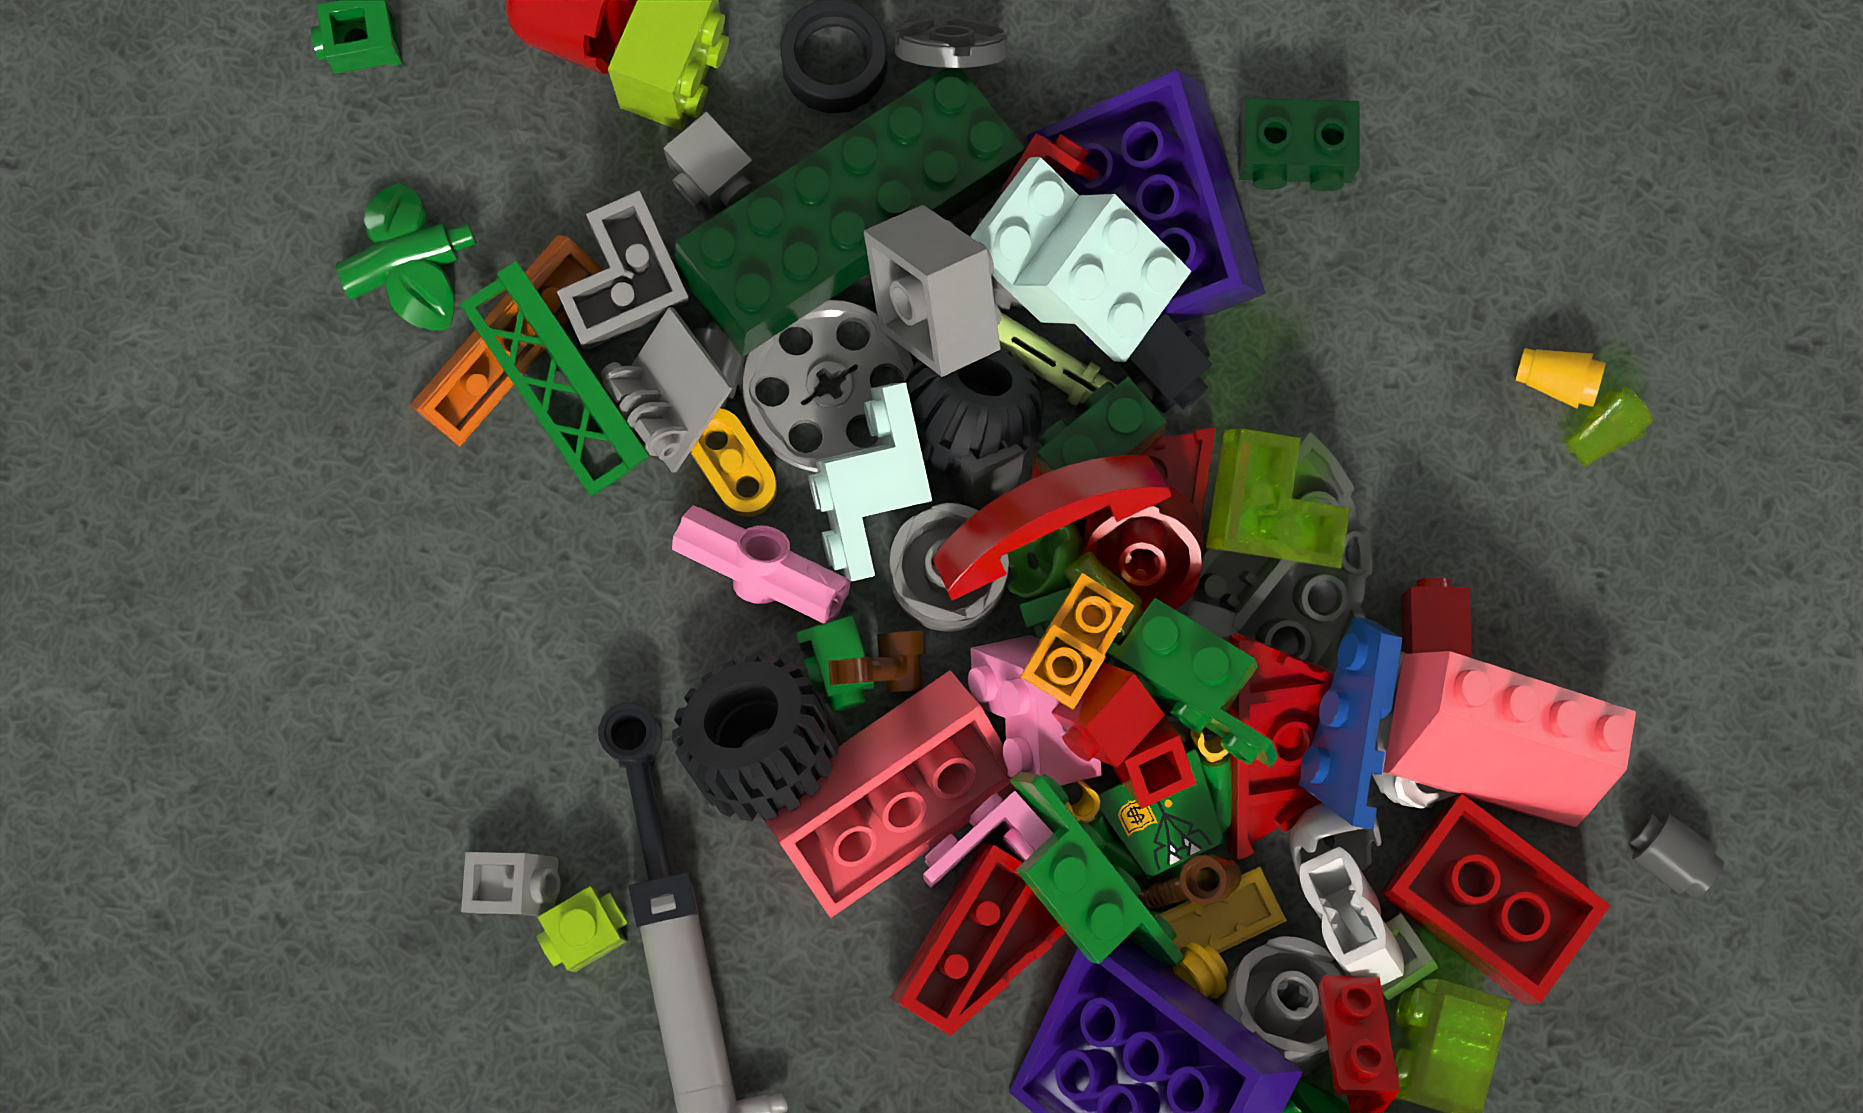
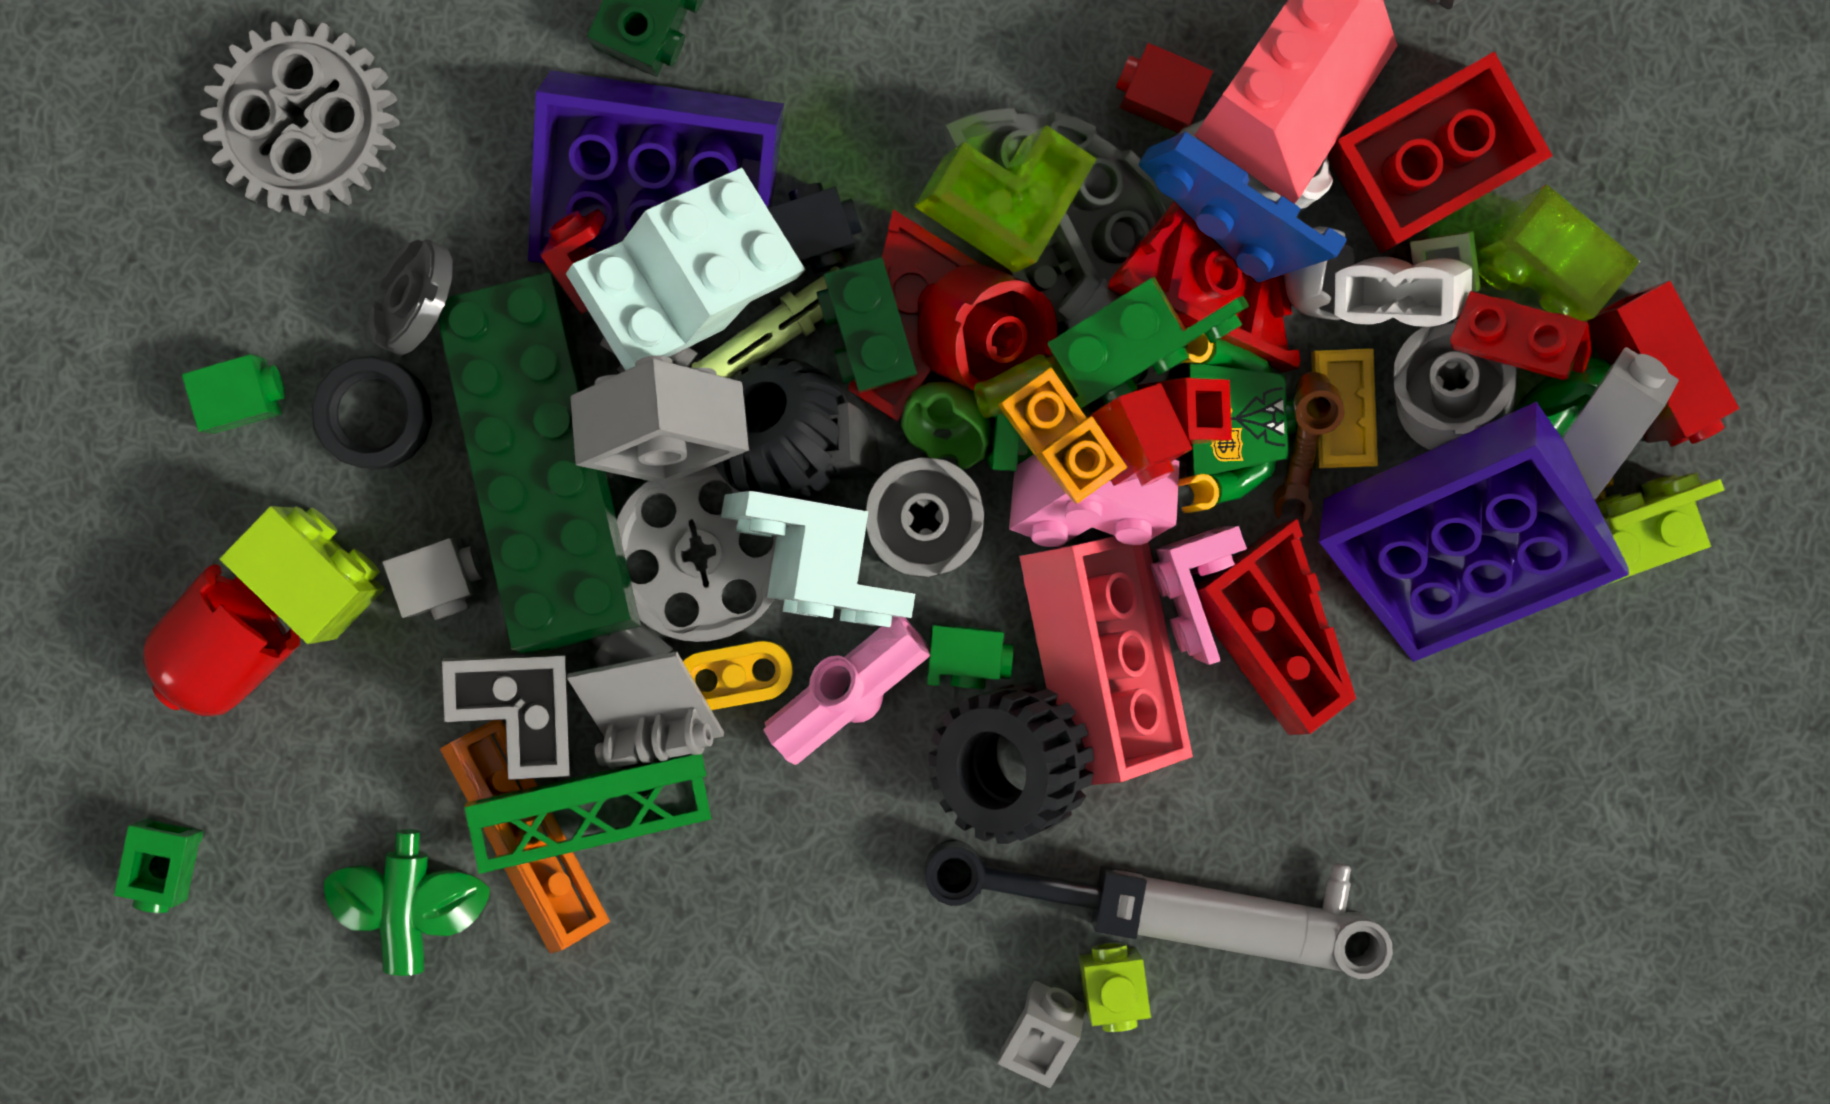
camera: 65 degrees left, 10 degrees up
reddish brown brick [828,630,925,692] -> none
red slope [932,455,1172,600] -> none
green bracket [1010,772,1185,967] -> none
yellow plate [1173,942,1228,999] -> none

